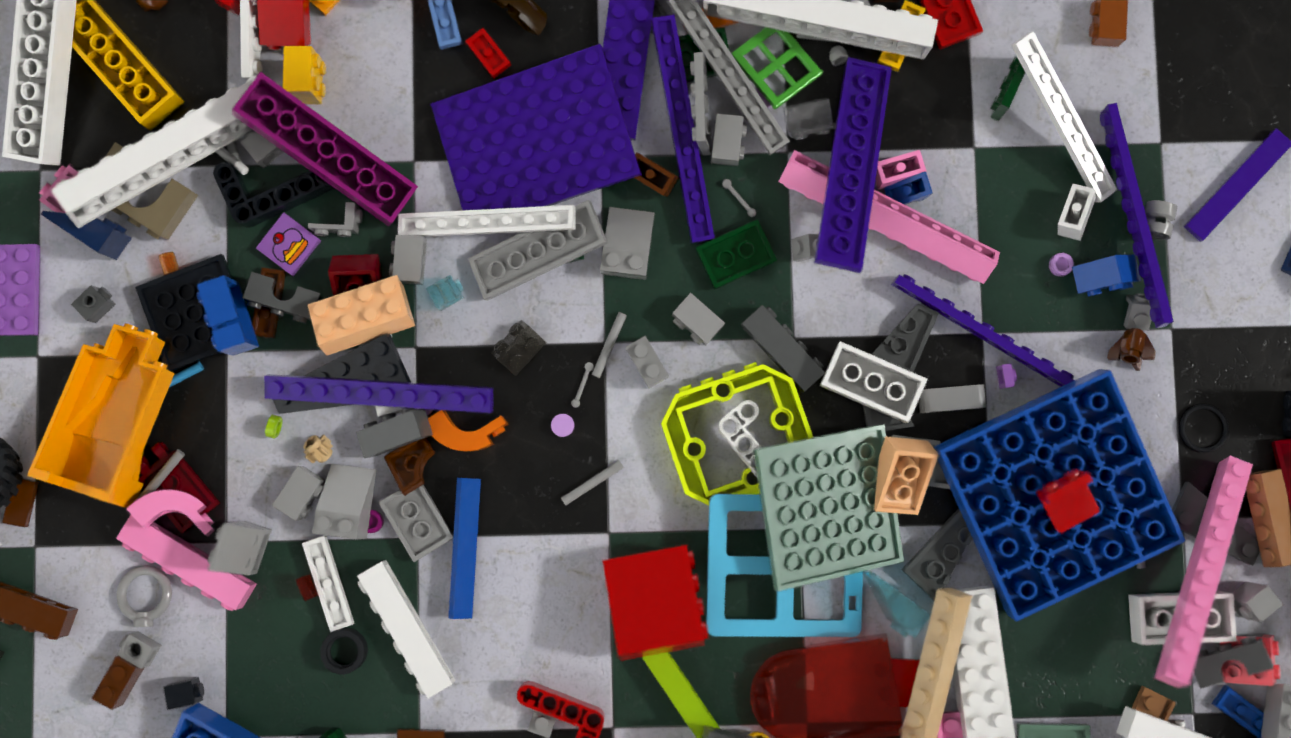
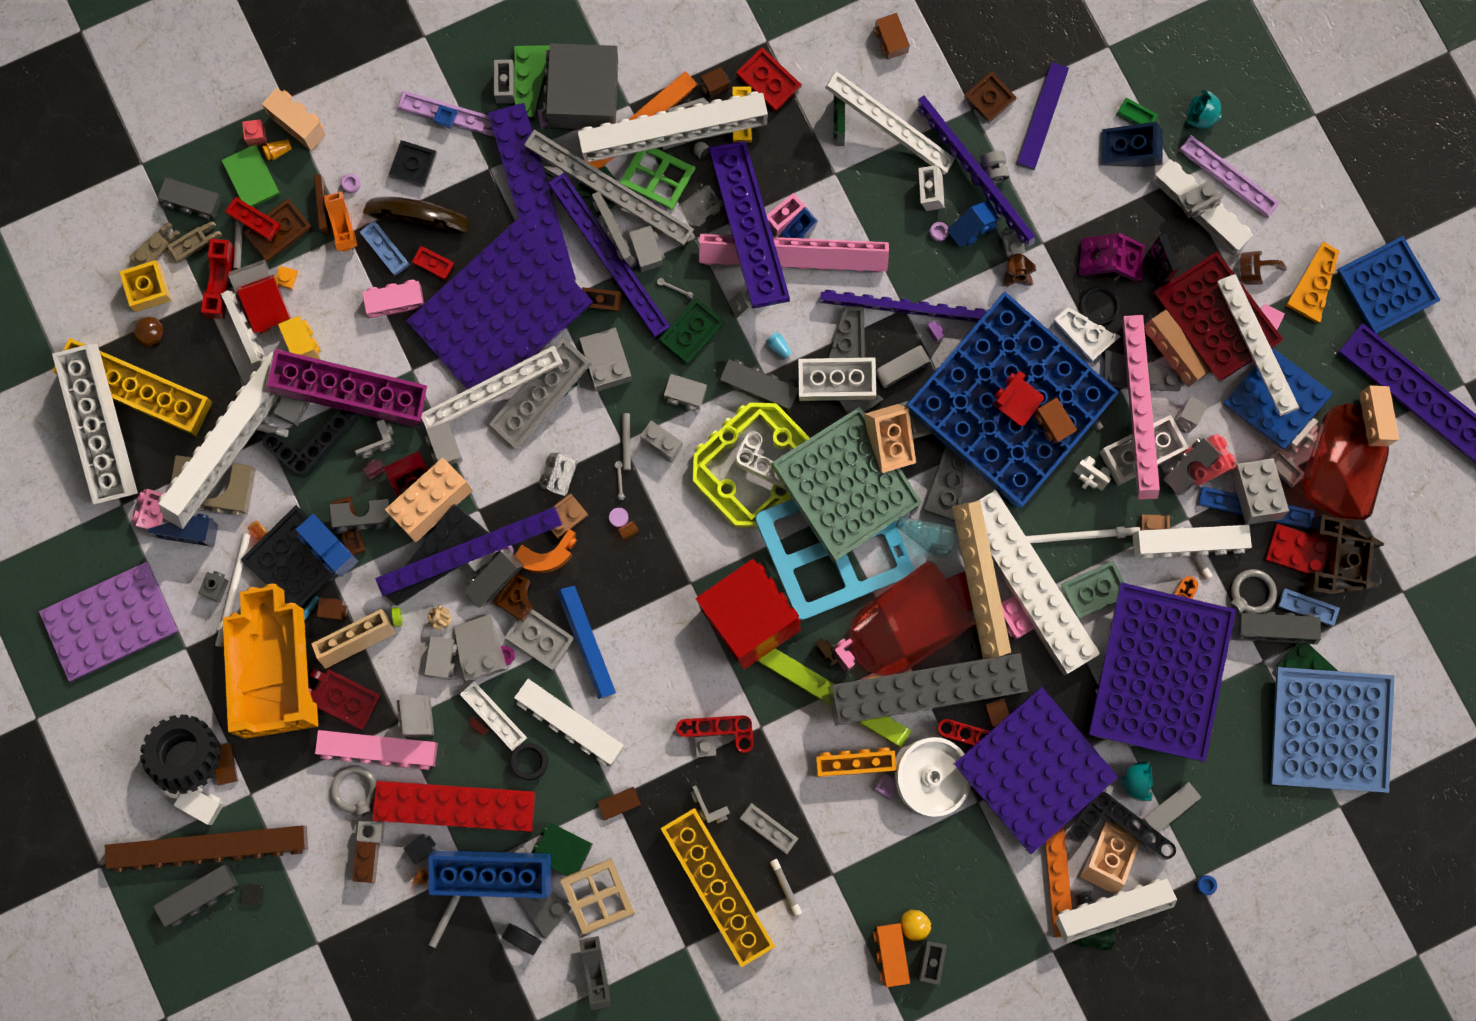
camera: 30 degrees left, 5 degrees down
bright pink arch [126,490,215,537] -> none
light grey bar [137,449,185,500] -> none
medium lavender tile [256,213,321,276] -> none
clear light blue brick [426,275,465,311] -> none
light grey bar [561,460,624,505] -> none
none -> white bar [215,533,251,647]
none -> tan brick [312,609,396,669]
none -> reddish brown brick [317,598,348,621]
none -> bright pink brick [362,280,424,318]
none -> clear pink plate [363,459,385,479]
none -> red brick [373,781,536,832]
none -> clear orange hinge [413,868,429,885]
none -> medium nougat plate [551,493,588,539]
none -> clear orange hinge [618,520,639,540]
none -> medium azure cone [766,331,793,360]
none -> dark brown plate [813,638,838,669]
none -> bright pink bracket [832,639,855,673]
none -> reddish brown plate [964,71,1017,123]
none -> white bar [1026,526,1140,543]
none -> dark orange brick [1034,398,1077,444]
none -> white wing [1053,307,1120,362]
none -> white hips [1073,456,1111,491]
none -> magenta bracket [1079,233,1145,282]

